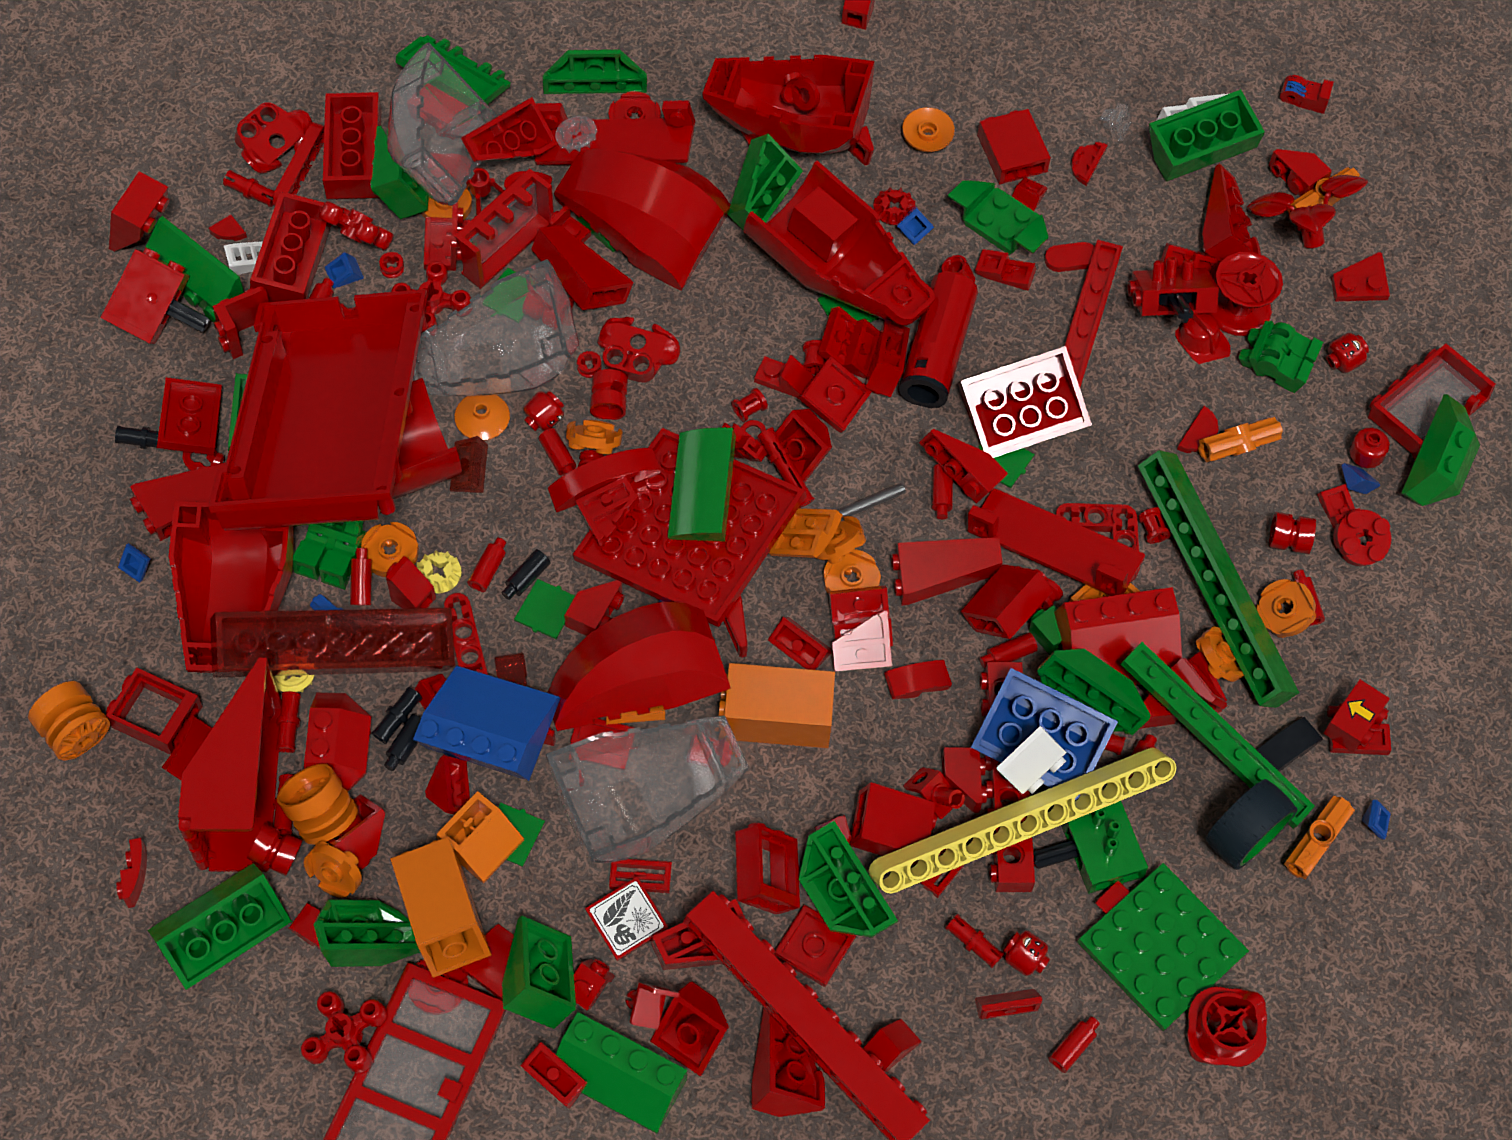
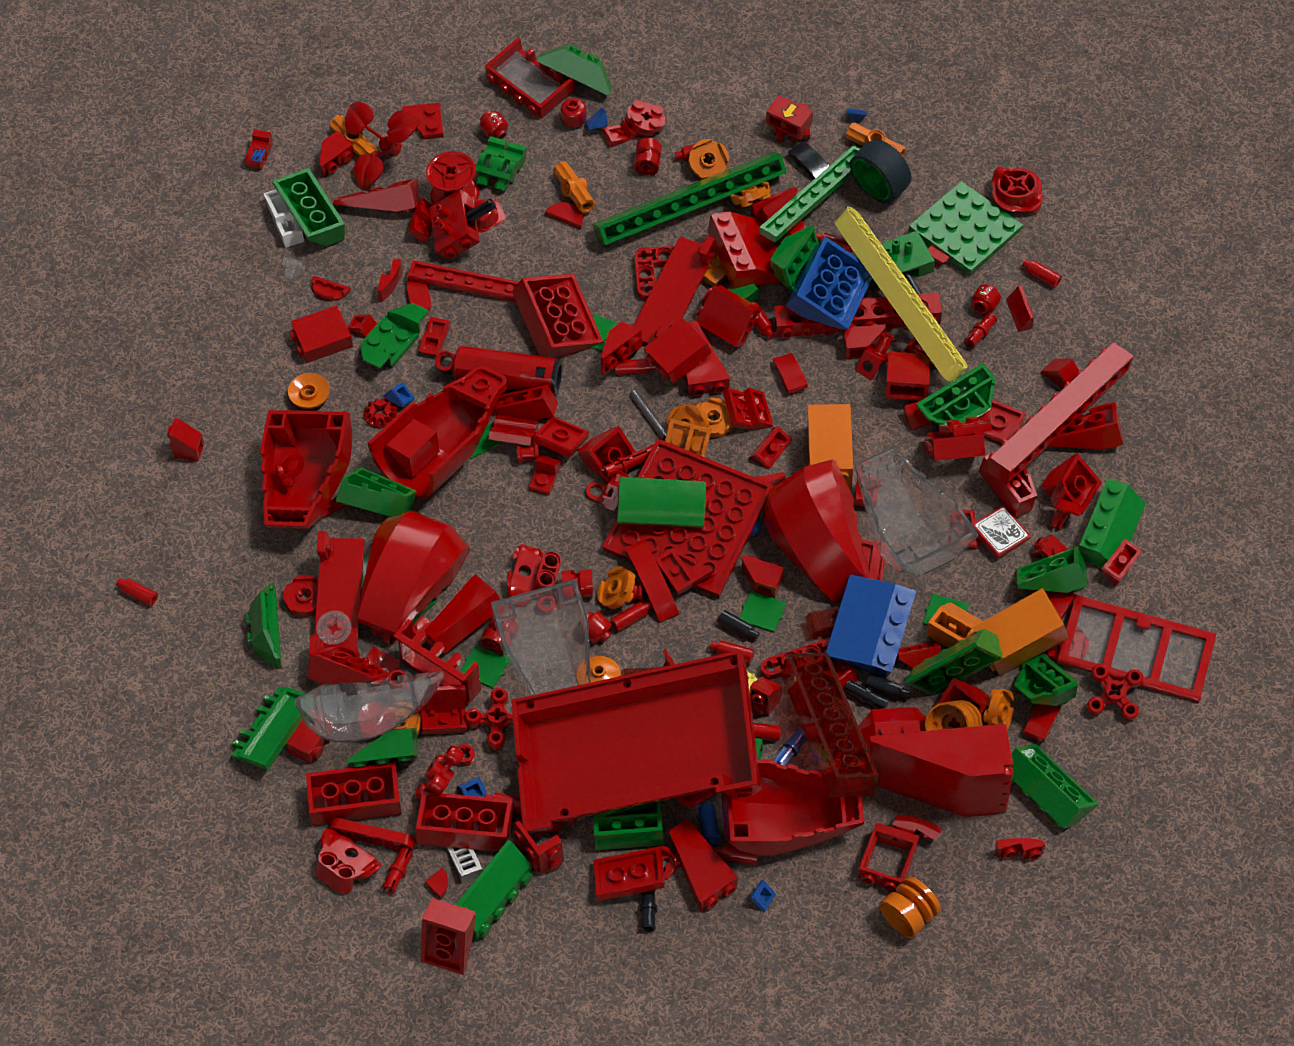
camera: 90 degrees left, 5 degrees down
red piece [100,247,210,344] -> none
red bush [731,388,768,422] -> none
wing [831,610,892,671] -> none
white slope [996,726,1067,794] -> none
red bush [1138,507,1171,544] -> none
none -> red slope [377,258,403,302]
none -> red brick [644,318,712,384]
none -> green slope [906,629,1003,696]
none -> red plate [939,416,992,437]

